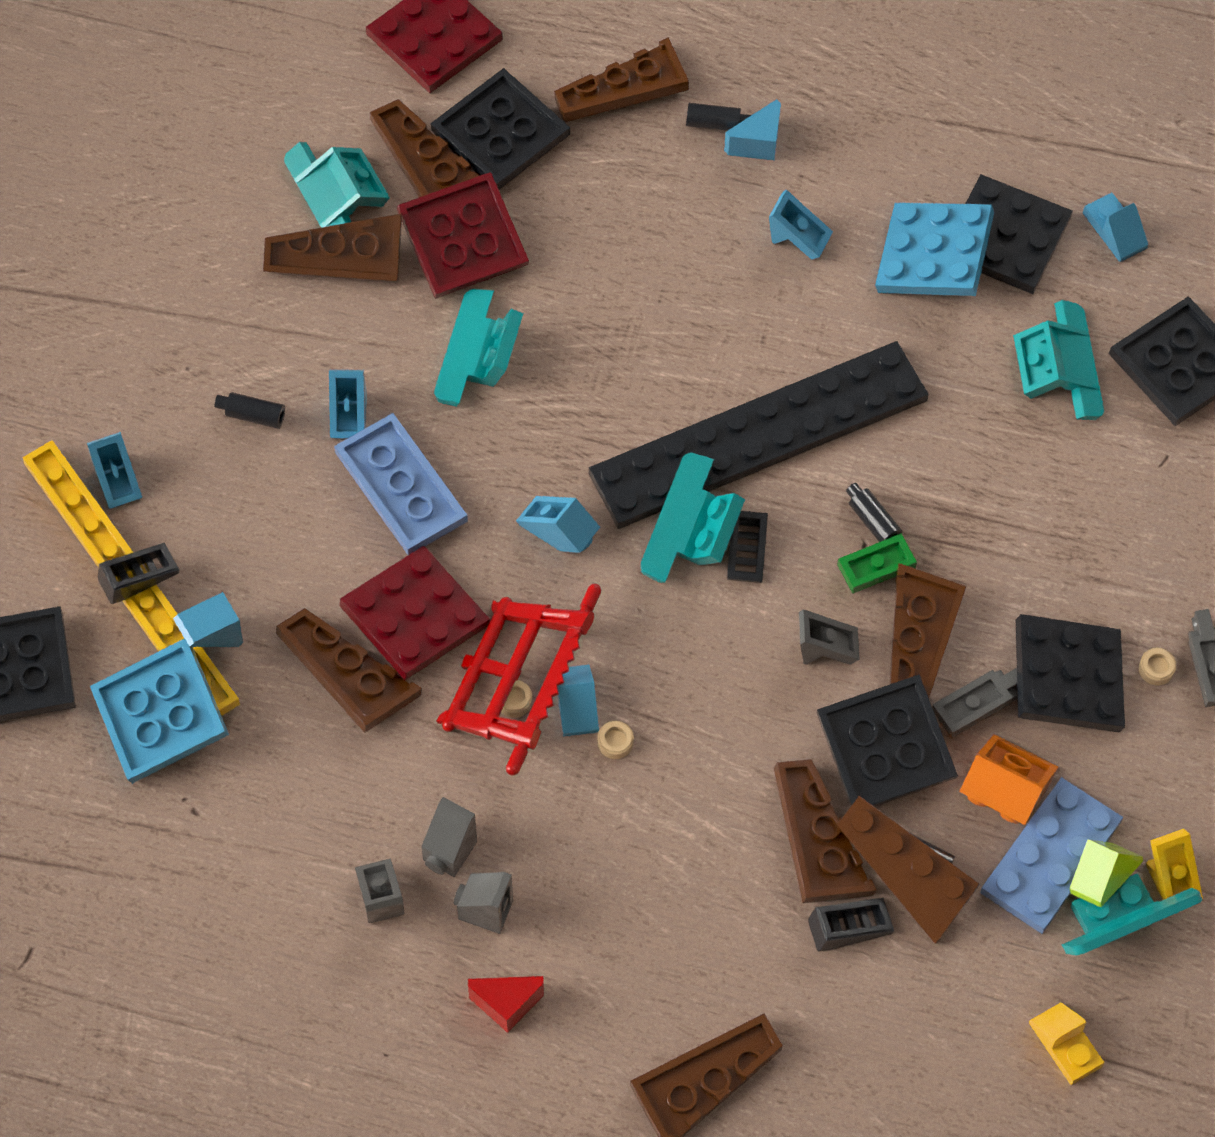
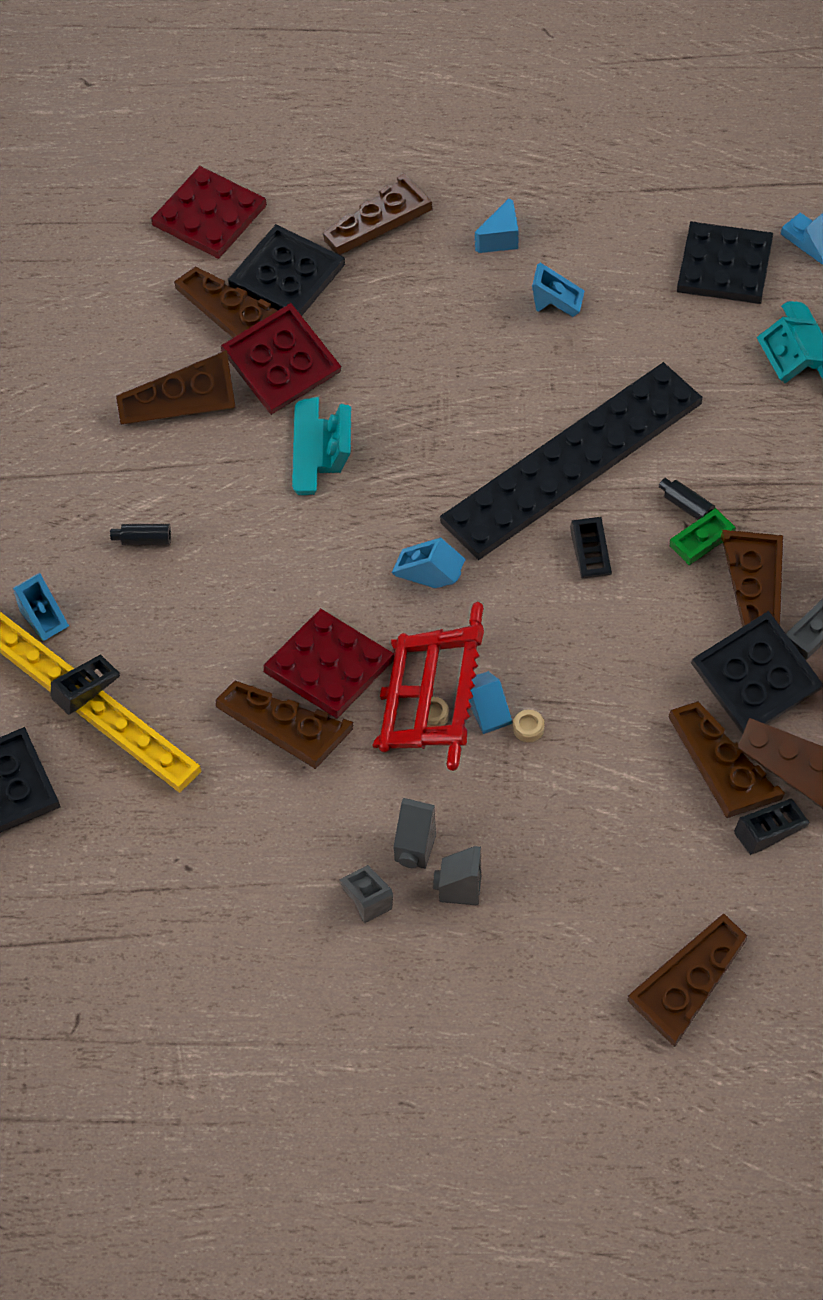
camera: 10 degrees left, 5 degrees down
dark azure plate [90,638,229,784] -> none
dark azure slope [173,592,243,647] -> none
teal plate [284,142,390,227] -> none
dark azure slope [329,370,367,438] -> none
medium blue plate [334,413,468,555] -> none
red slope [468,976,544,1033] -> none
teal plate [640,453,745,583] -> none
black cylinder [686,102,751,131] -> none
dark grey slope [799,609,860,665] -> none
dark azure plate [875,203,994,296] -> none

